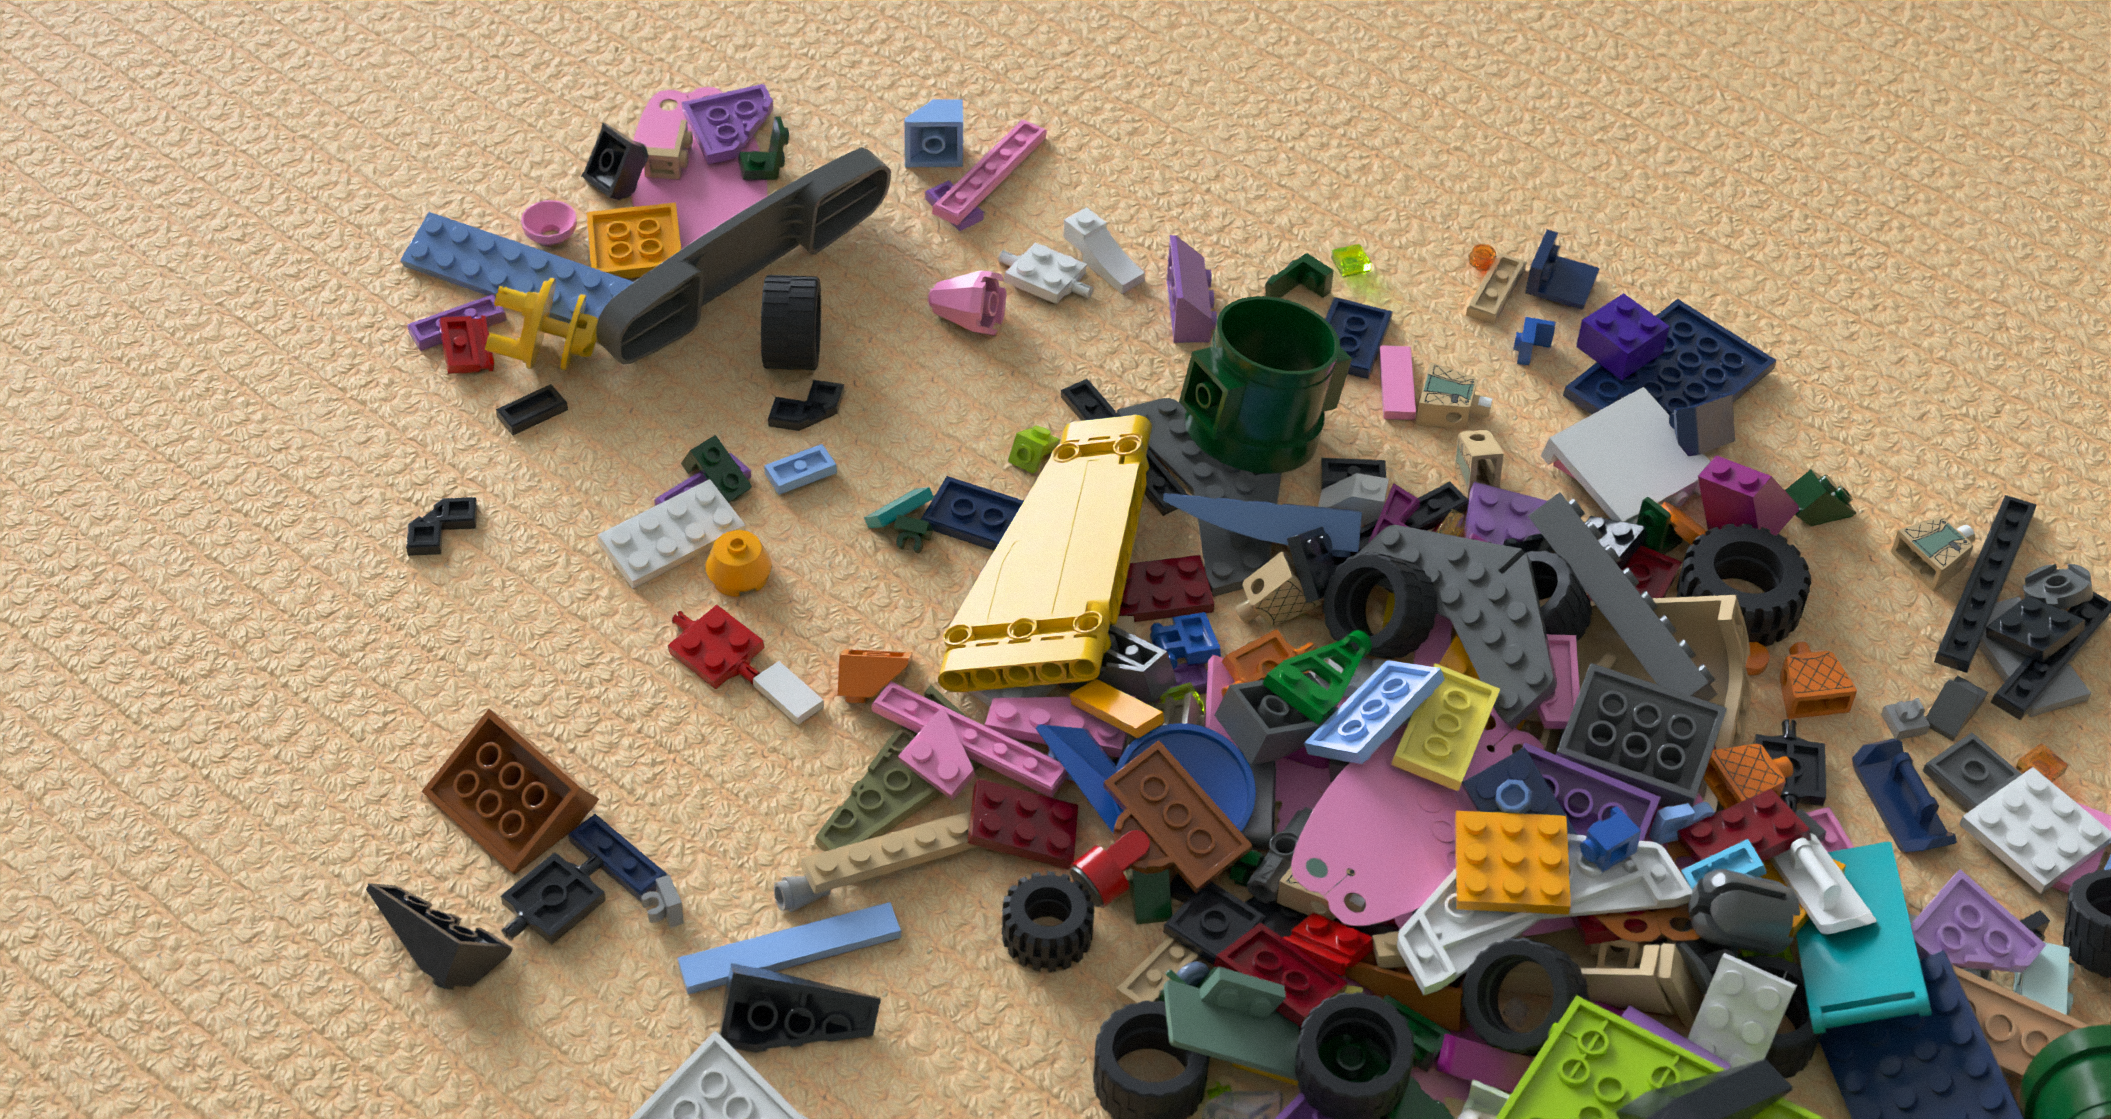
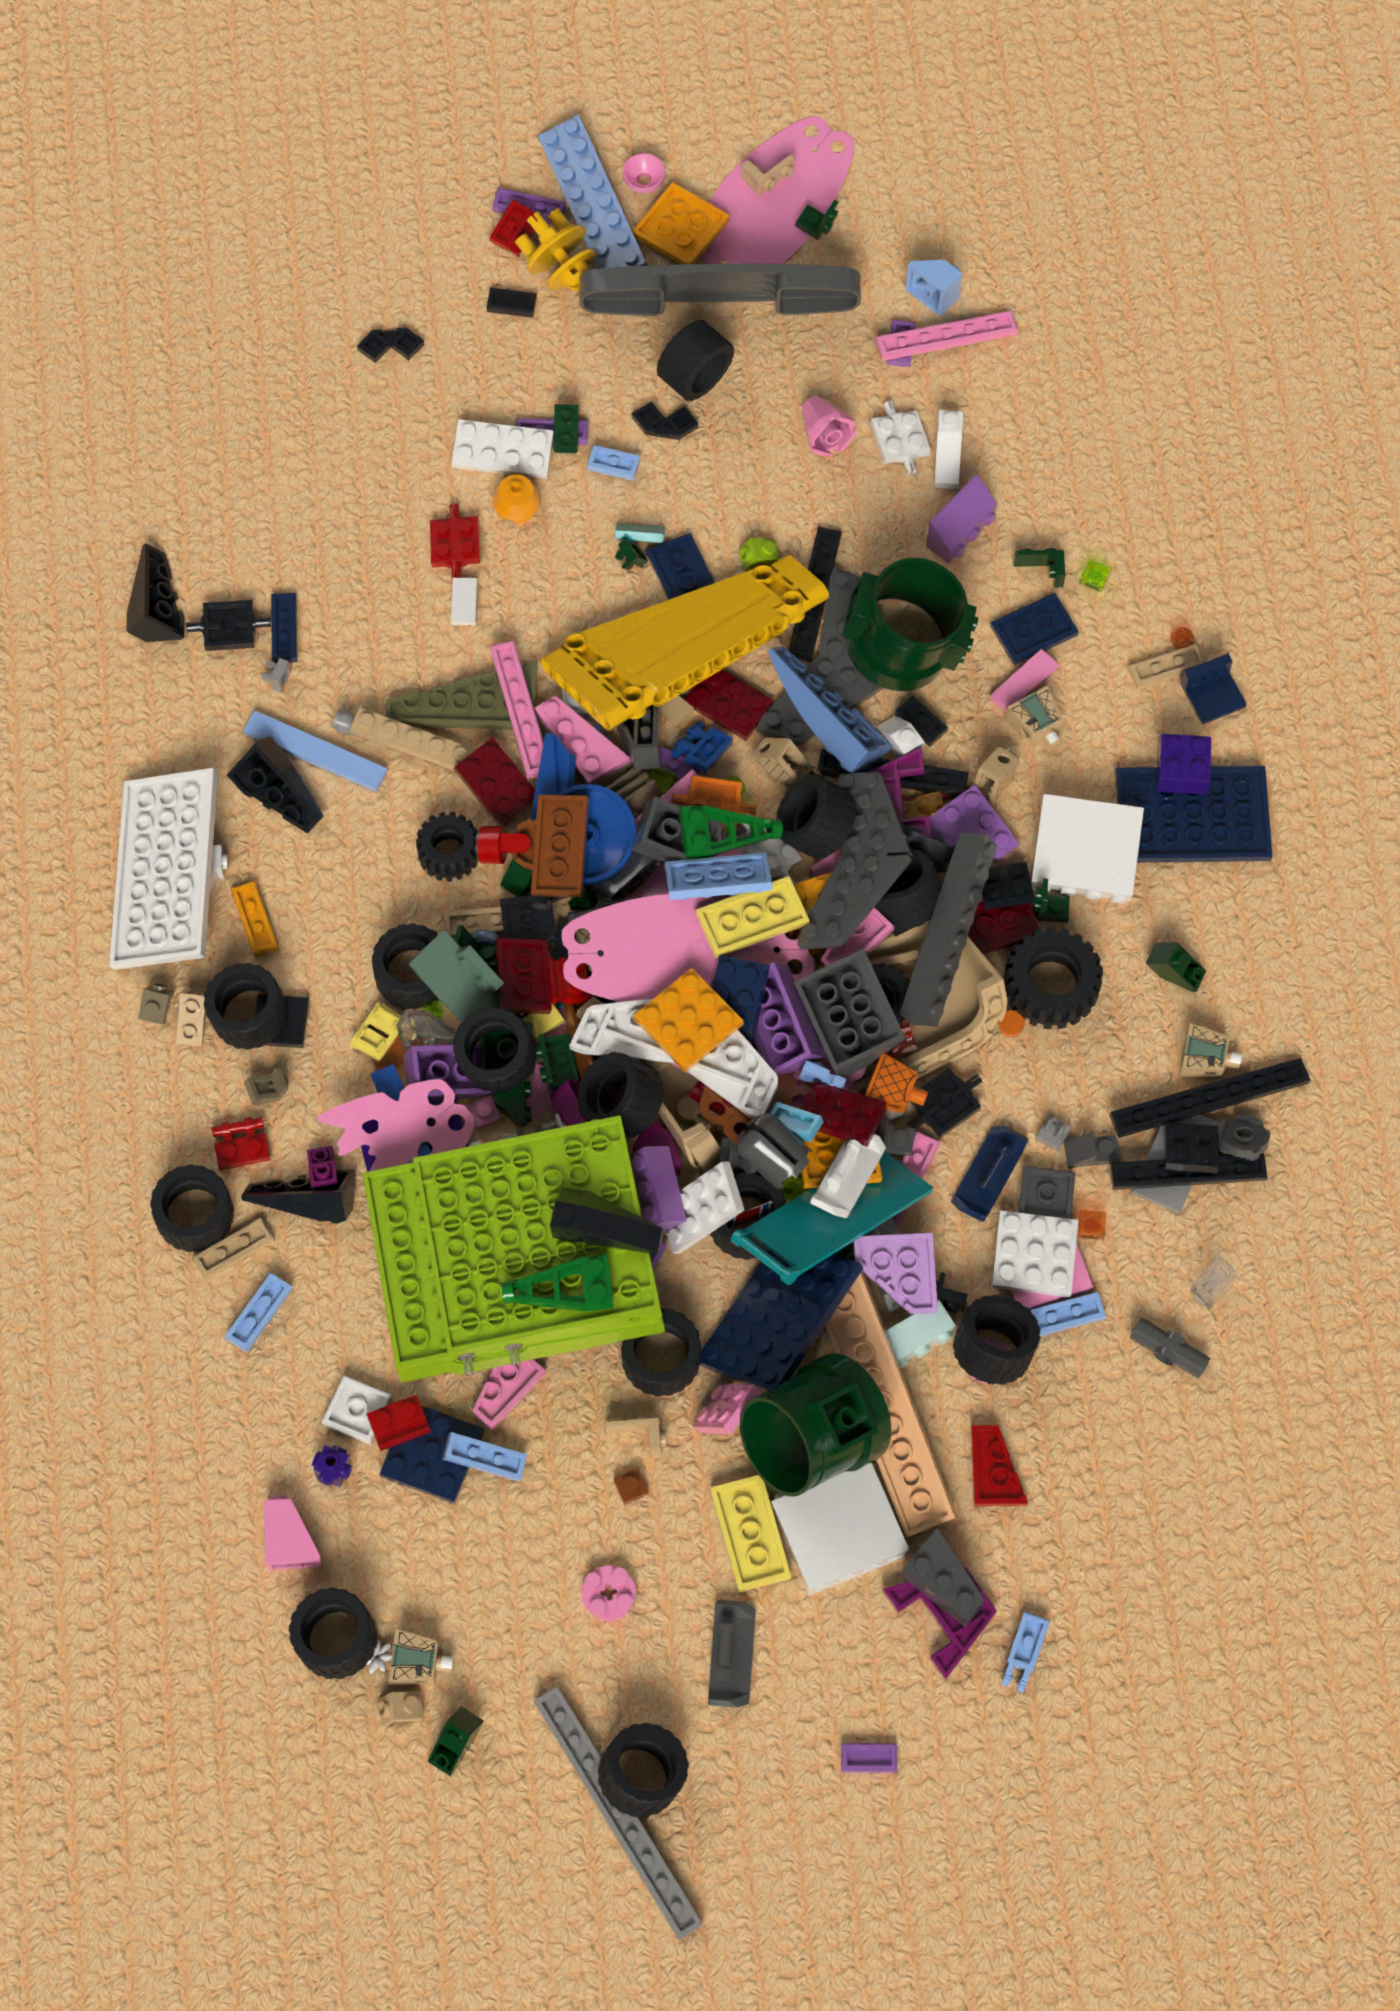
camera: 45 degrees right, 20 degrees up
dark orange slope [421,709,599,874] -> none
black slope [581,123,648,201] -> none
medium lavender plate [682,84,773,164] -> none
orange slope [837,649,913,703] -> none
bright pink wing [898,707,975,801] -> none
light orange tile [1069,679,1165,738] -> none
black plate [1287,526,1338,603] -> none
medium blue tile [1496,779,1532,814] -> none
blue bracket [1513,317,1556,366] -> none
blue brick [1580,806,1641,872] -> none
orange tile [1661,502,1707,545] -> none
piece [1669,393,1735,456] -> none
magenta slope [1698,455,1799,536] -> none
orange torso [1780,642,1857,719] -> none

